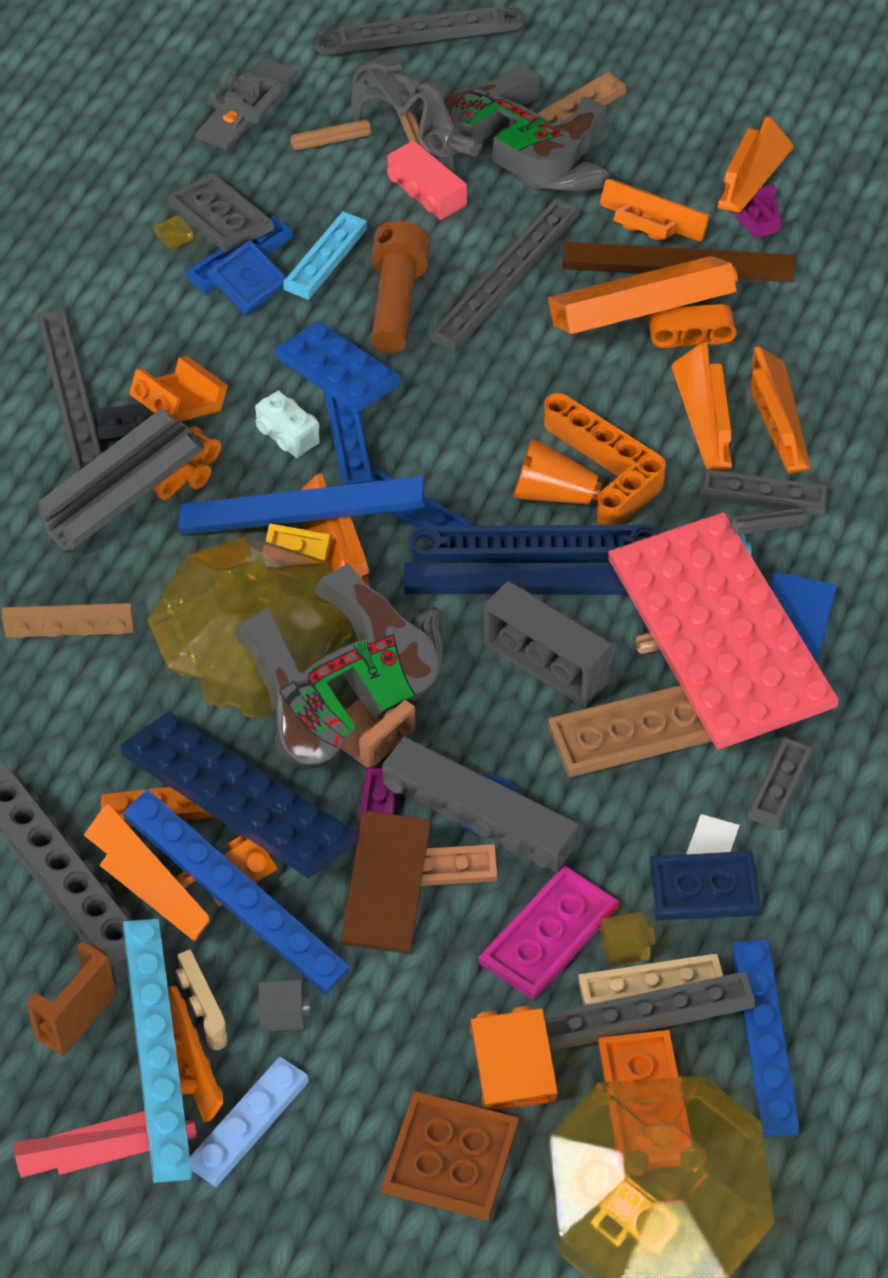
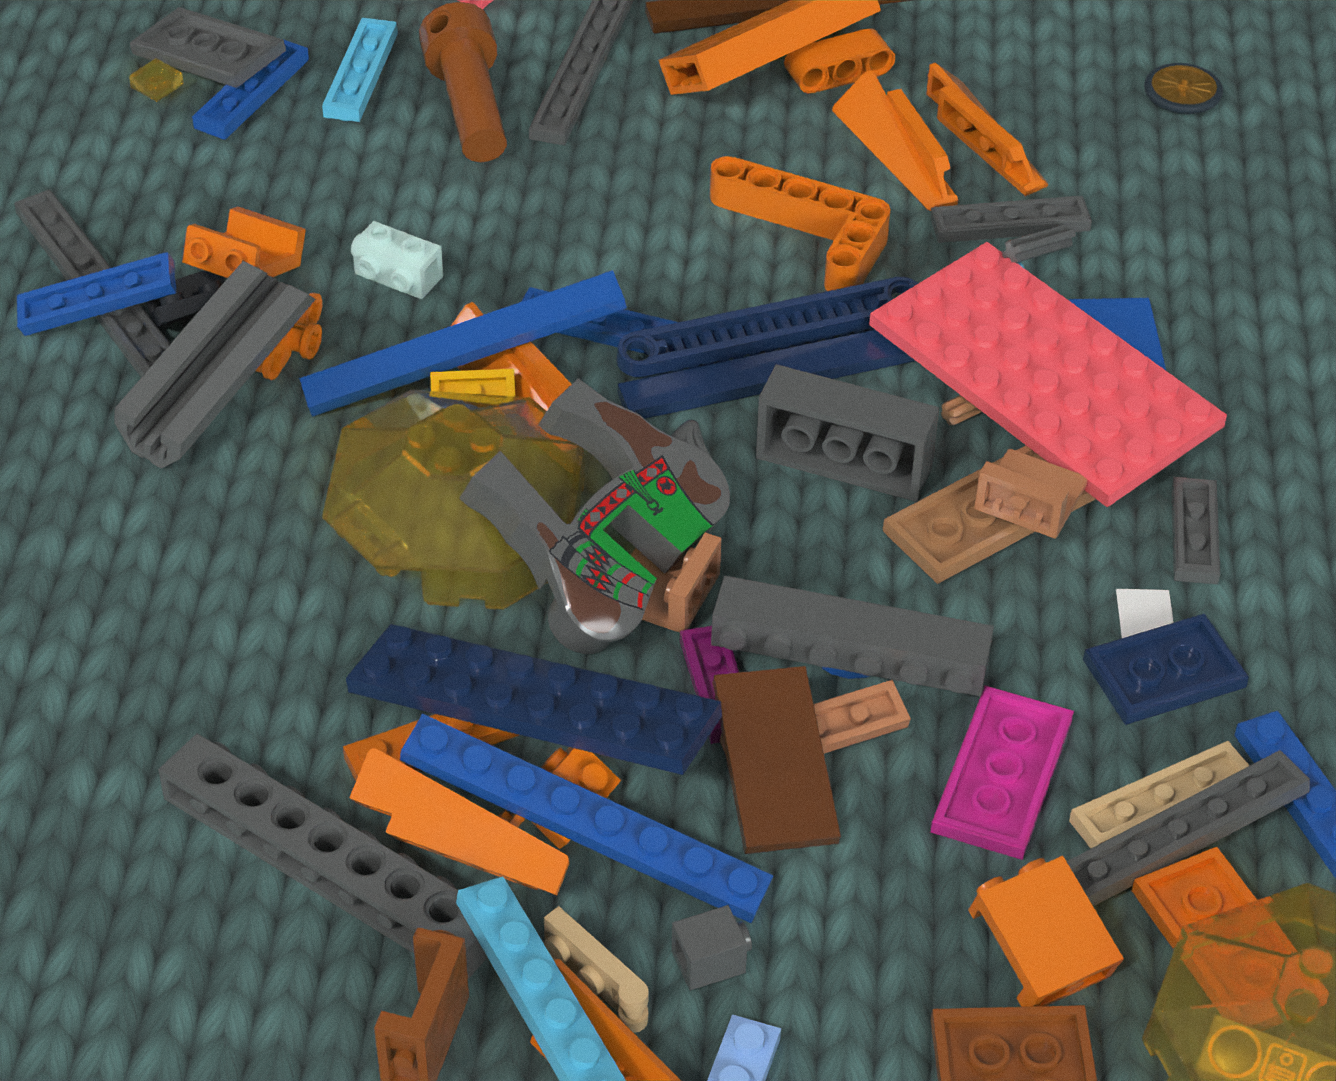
camera: 20 degrees left, 5 degrees down
medium nougat plate [2,603,134,638] -> none
blue tile [207,240,287,316] -> none
blue plate [275,321,401,413] -> none
blue tile [324,391,374,485] -> none
orange cone [513,439,602,505] -> none
clear yellow brick [600,912,655,967] -> none
none -> blue plate [17,252,176,336]
none -> nougat bracket [974,449,1087,539]

